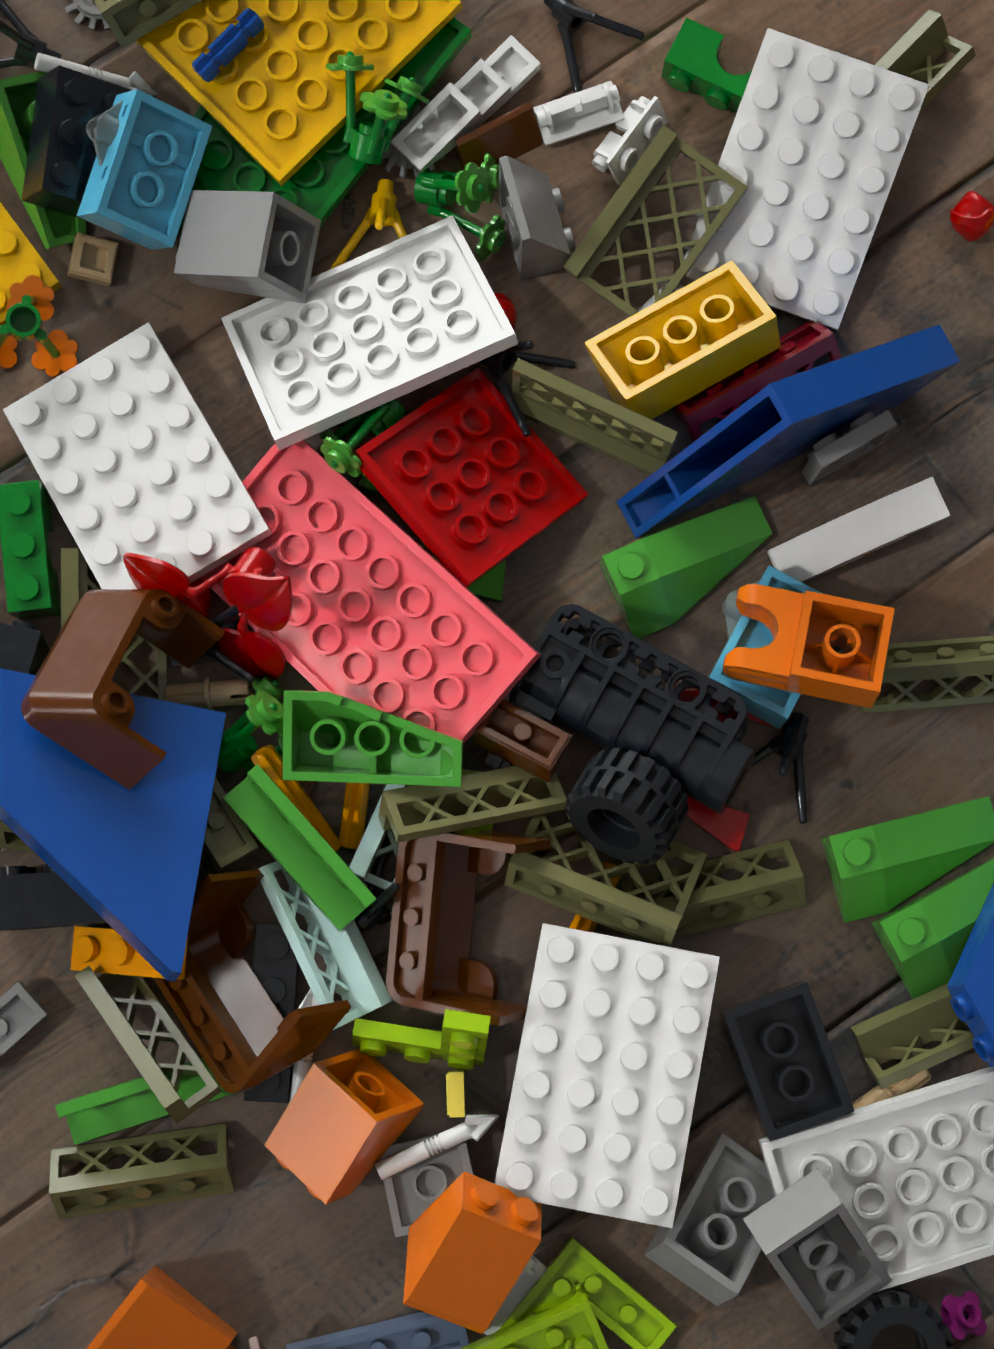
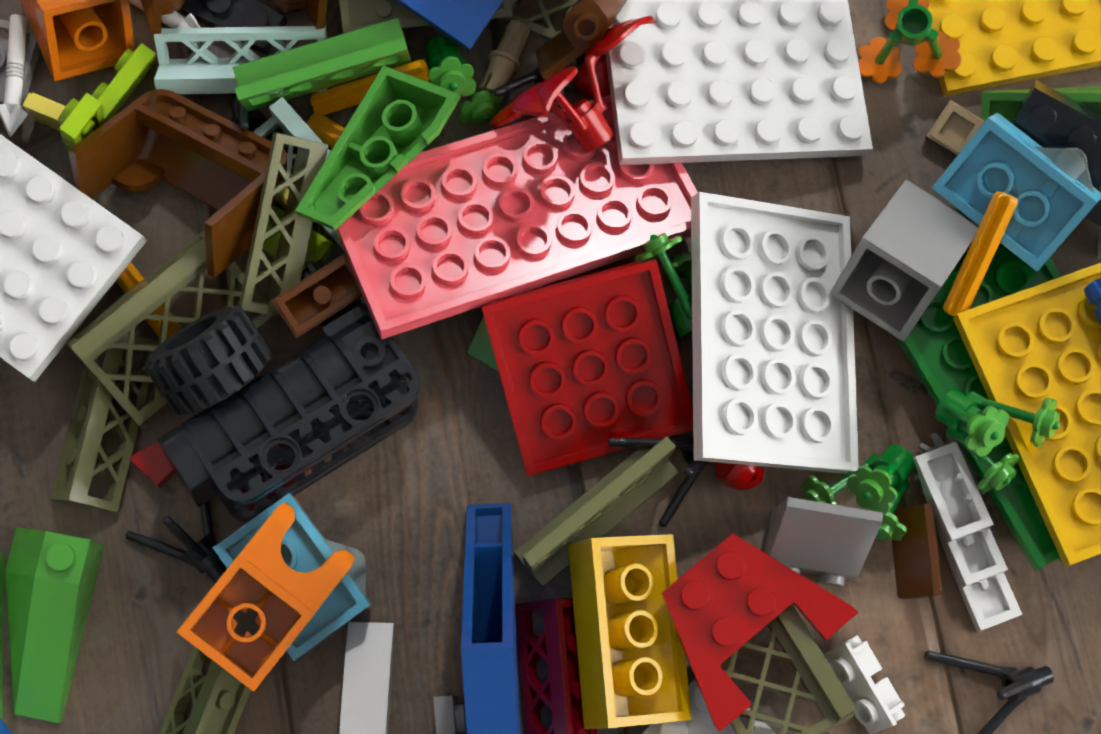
camera: 115 degrees right, 5 degrees down
yellow plant [330,179,407,269] -> none
white hinge [533,81,625,147] -> none
bright green wedge [600,495,773,639] -> none
none -> red wing [661,533,858,732]
none -> light orange axle [943,191,1018,317]

